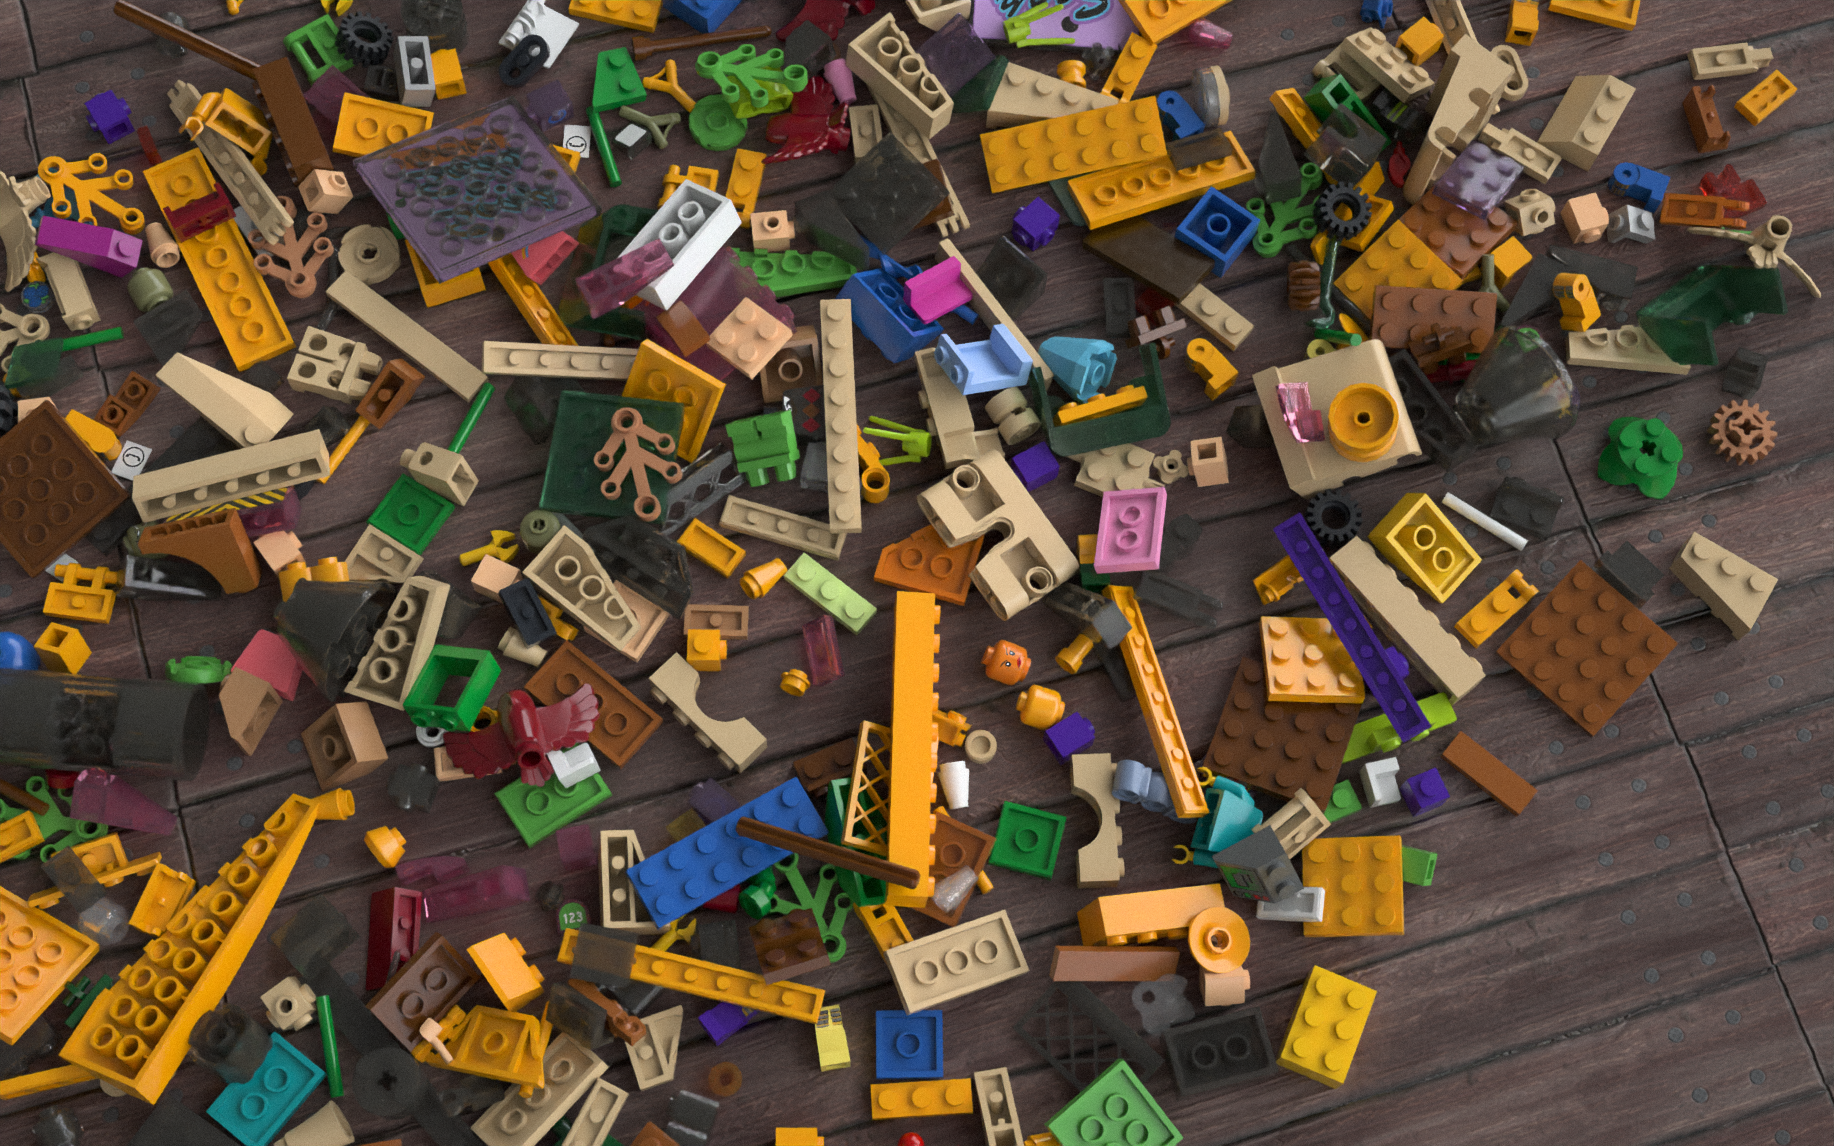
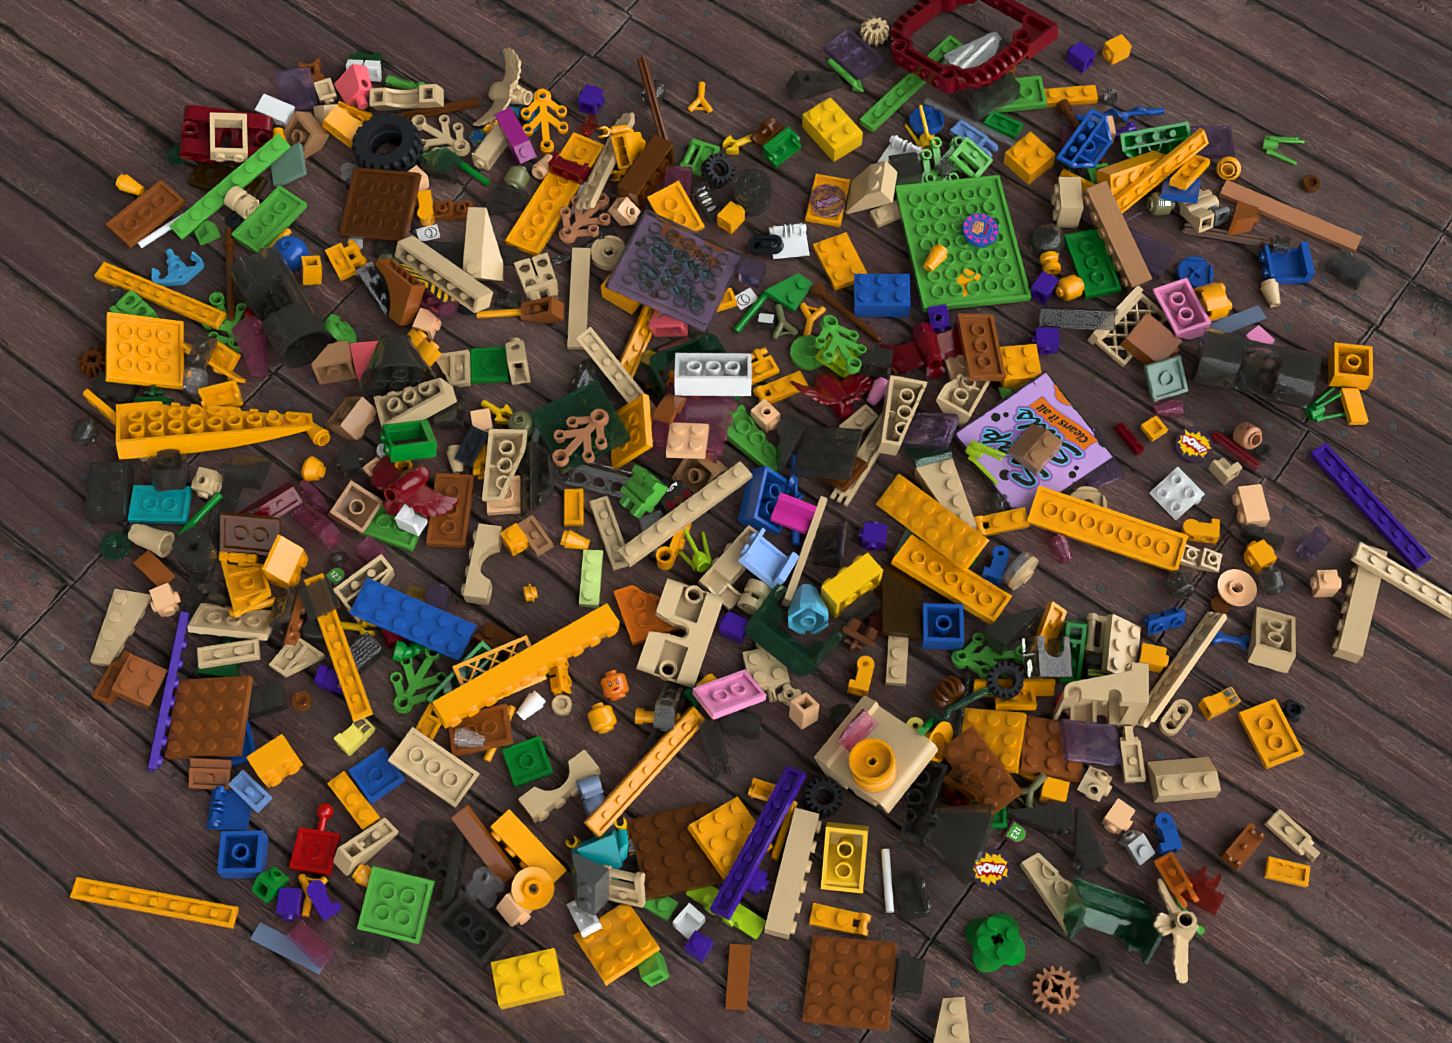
camera: 60 degrees right, 5 degrees down
light grey brick [393,36,436,107] -> none
light nougat hand [420,1018,454,1064] -> none
green bar [447,382,496,454] -> none
clear pink slope [575,238,674,319] -> none
reddish brown axle [735,817,921,889] -> none
reddish brown plate [748,908,831,985] -> none
clear pink plate [802,615,845,686] -> none
dark purple brick [1043,712,1095,766] -> none
light orange plate [1053,385,1148,431] -> none
light orange wheel [1057,60,1086,88] -> none
clear smoke tile [1166,128,1232,171] -> none
light orange leg [1553,273,1601,332] -> none
none -> medium nougat slope [327,480,384,534]
none -> yellow brick [821,553,883,619]

